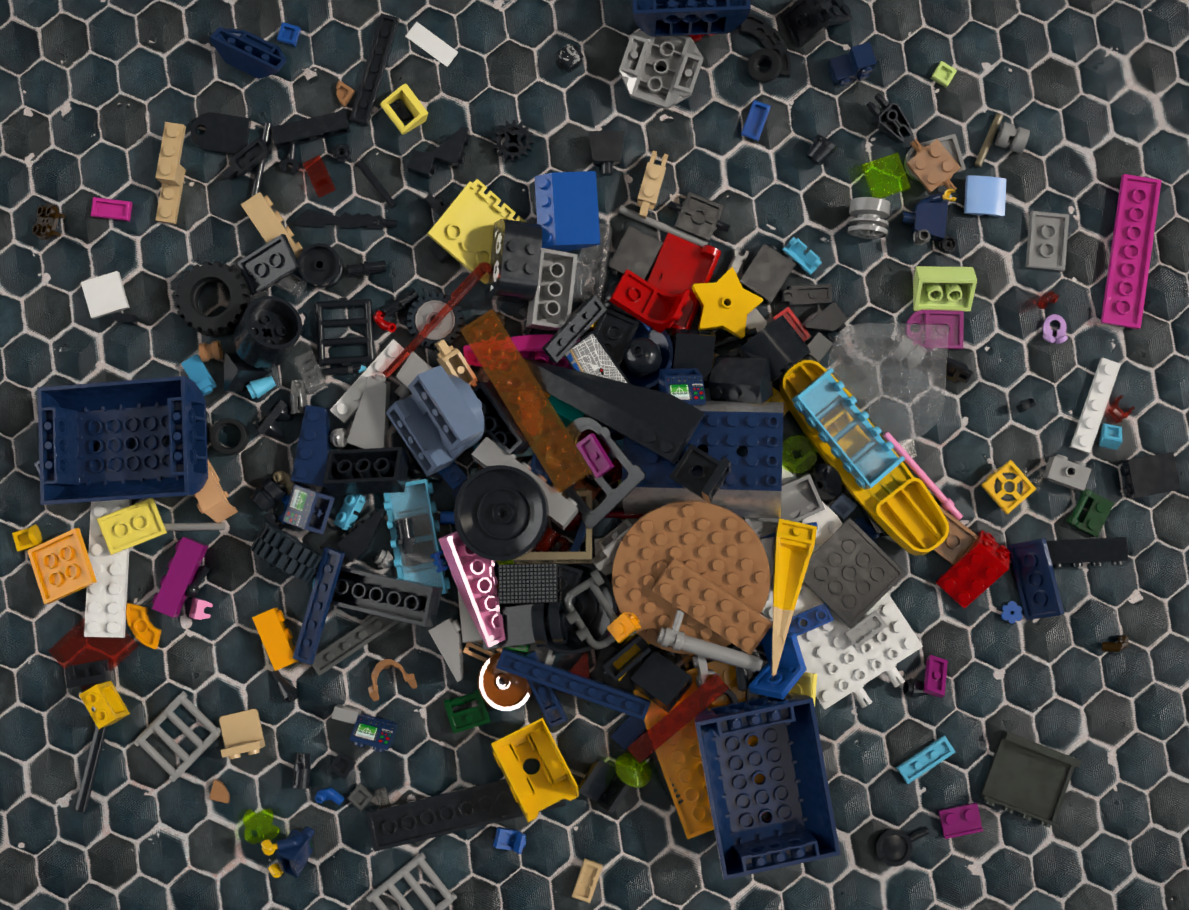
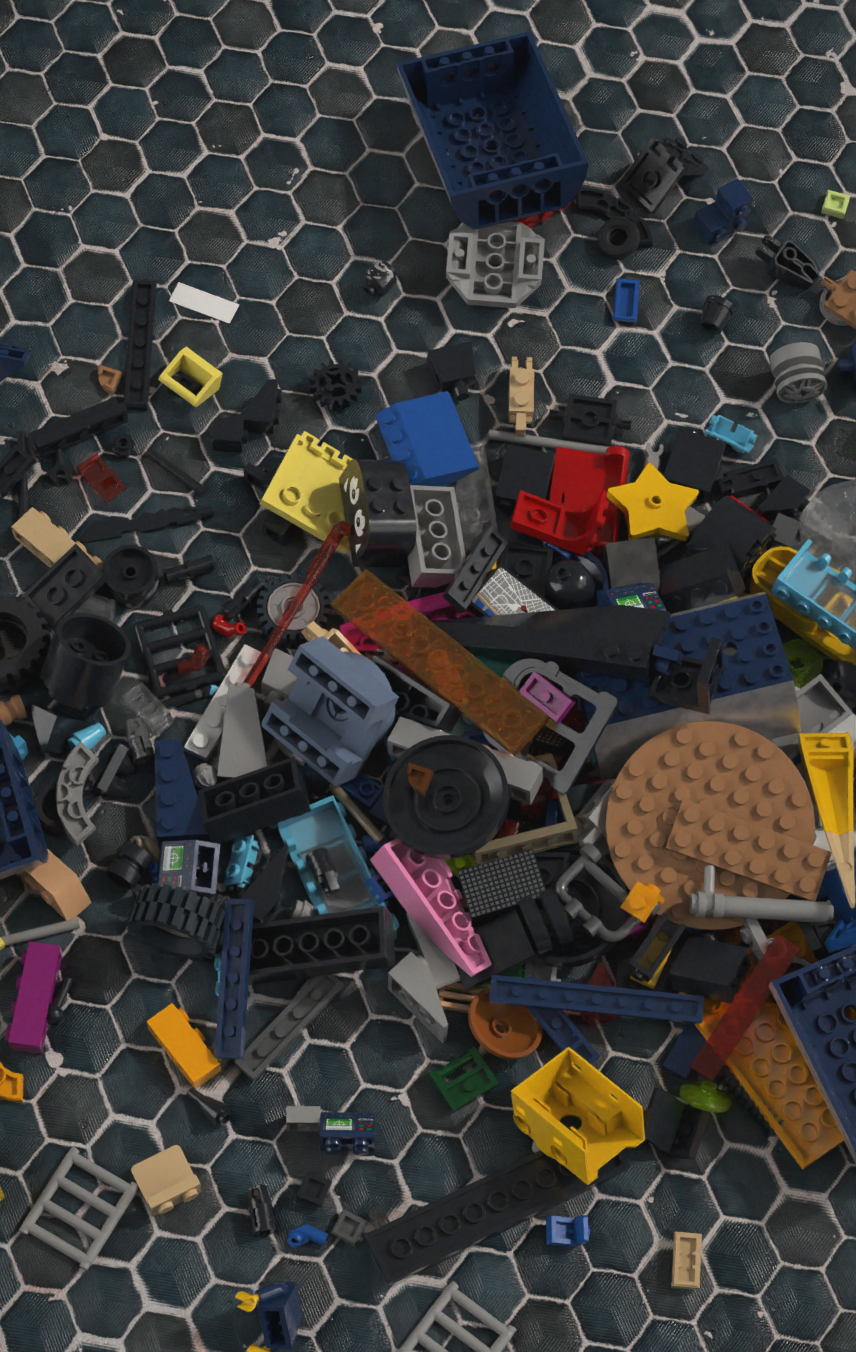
camera: 15 degrees left, 20 degrees down
bright pink tile [189,598,213,620] -> none
medium nougat tile [209,779,230,804] -> none
clear neon green plate [243,809,281,844] -> none
blue tile [277,22,301,47] -> none
medium nougat helmet [368,659,417,701] -> none
clear neon green plate [861,152,911,199] -> none
none -> light grey tile [56,742,99,846]
none -> clear red arm [177,644,210,674]
none -> dark tan bar [329,784,386,844]
none -> reddish brown tile [407,762,434,796]
none -> dark blue tile [652,645,684,675]

